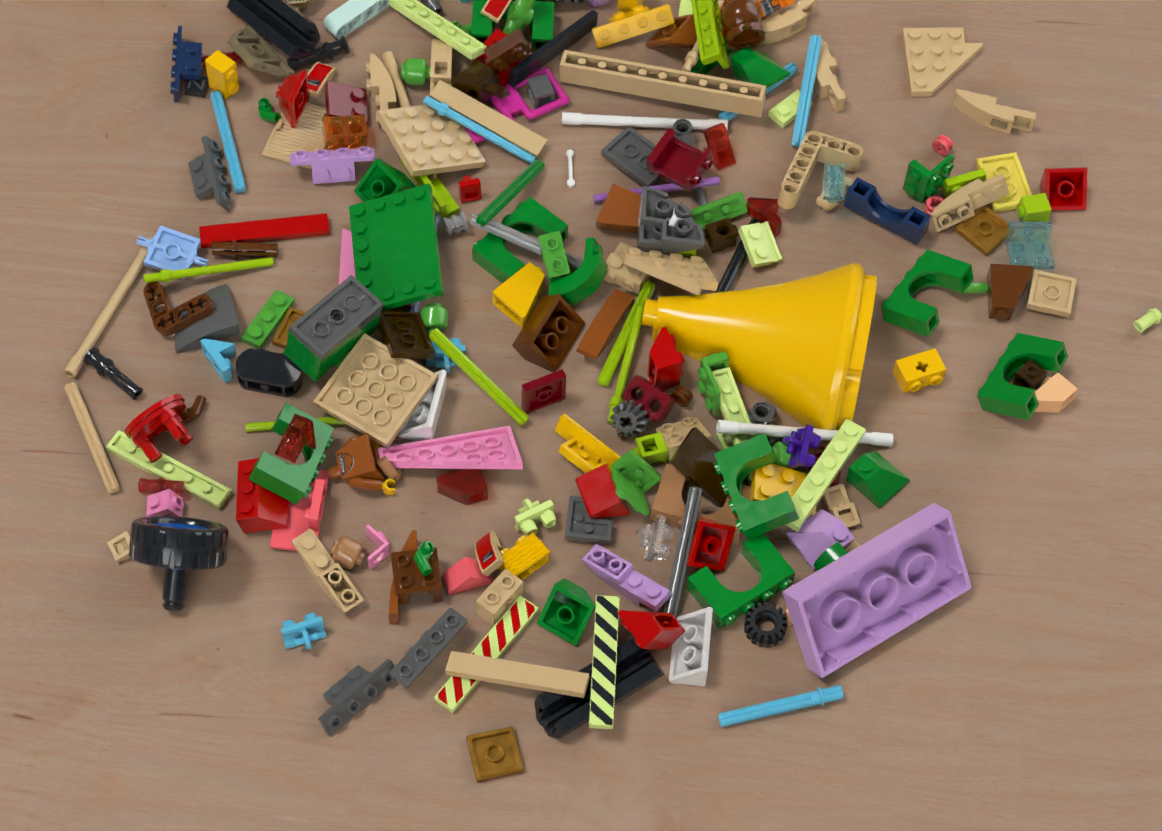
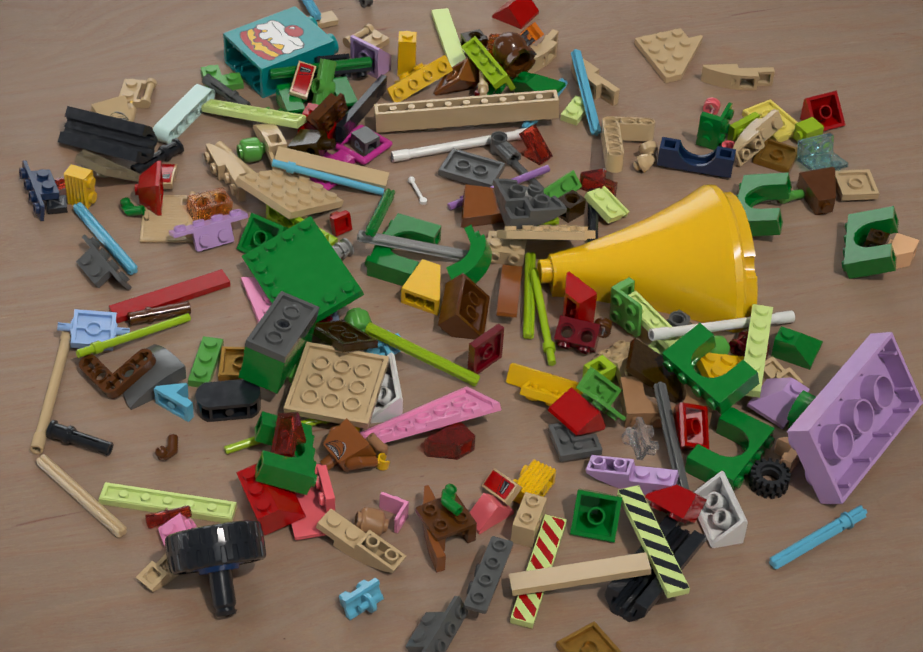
camera: 20 degrees left, 15 degrees down
red piece [124,394,194,463] -> none
plate [324,81,369,127] -> none
yellowish green hips [514,498,556,536] -> none
bright green brick [537,231,570,280] -> none
dark grey gear [610,400,649,439] -> none
dark red panel [646,128,714,192] -> none
dark purple hips [782,425,821,468] -> none
clear light blue hips [823,164,846,203] -> none
yellow brick [893,348,946,393] -> none

